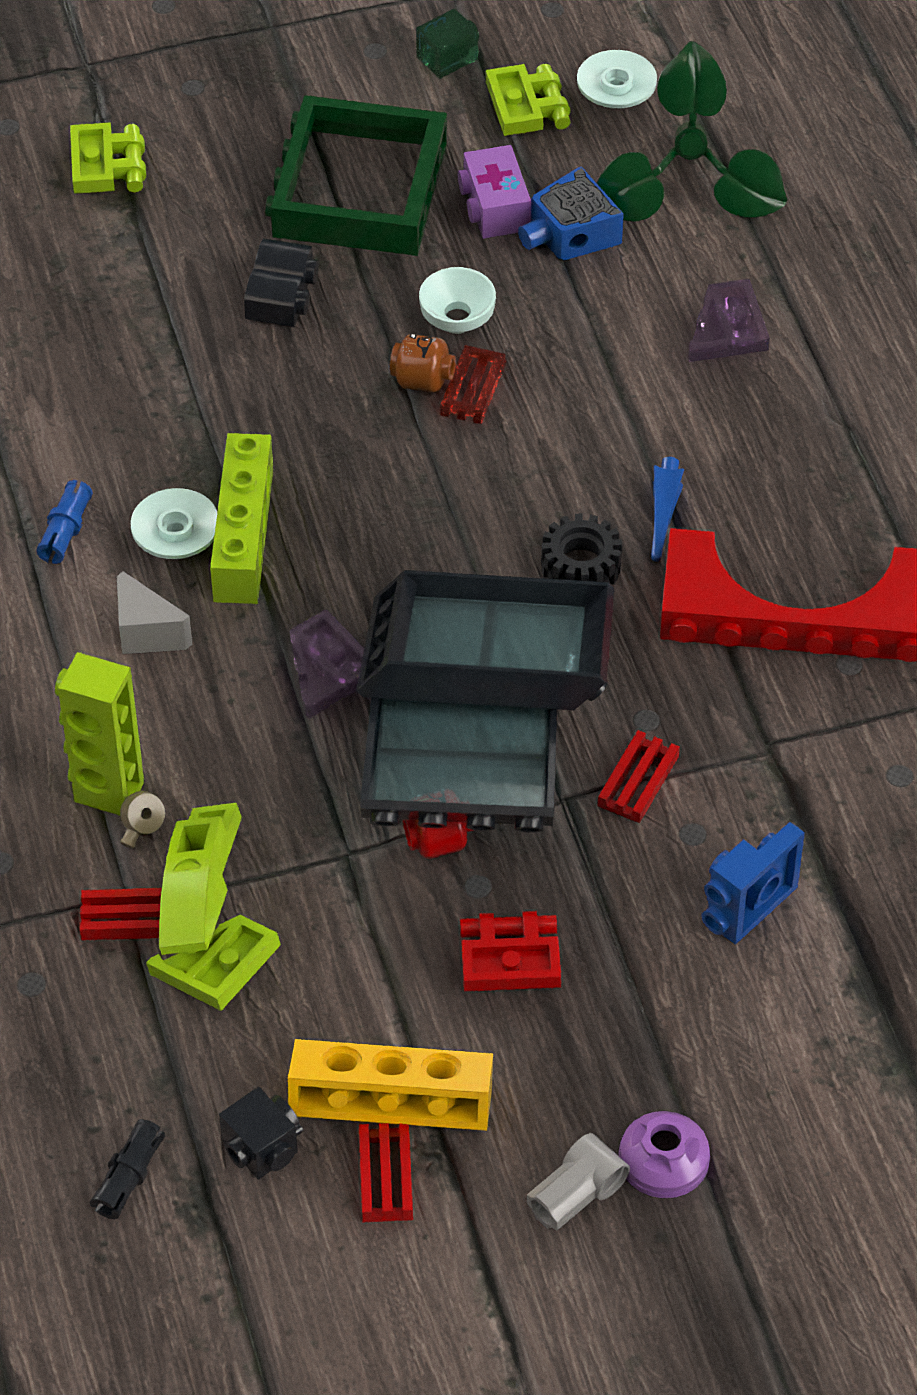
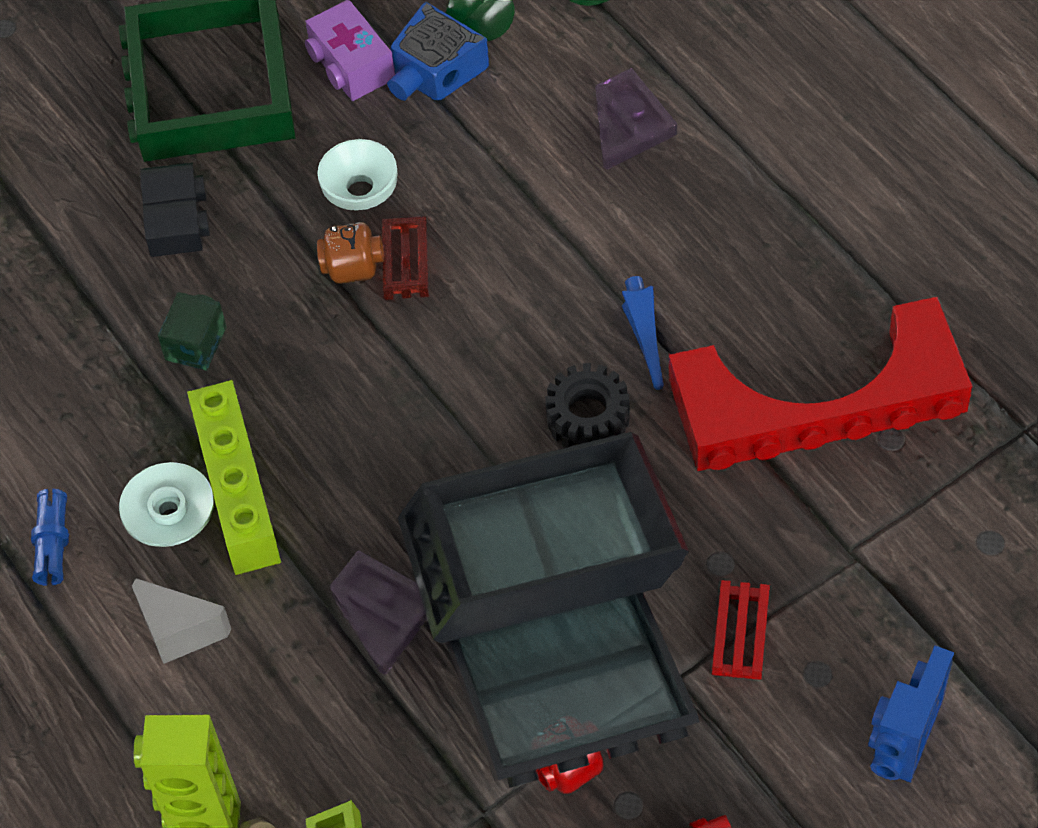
camera: 15 degrees left, 5 degrees up
none -> clear green brick [158,292,227,371]

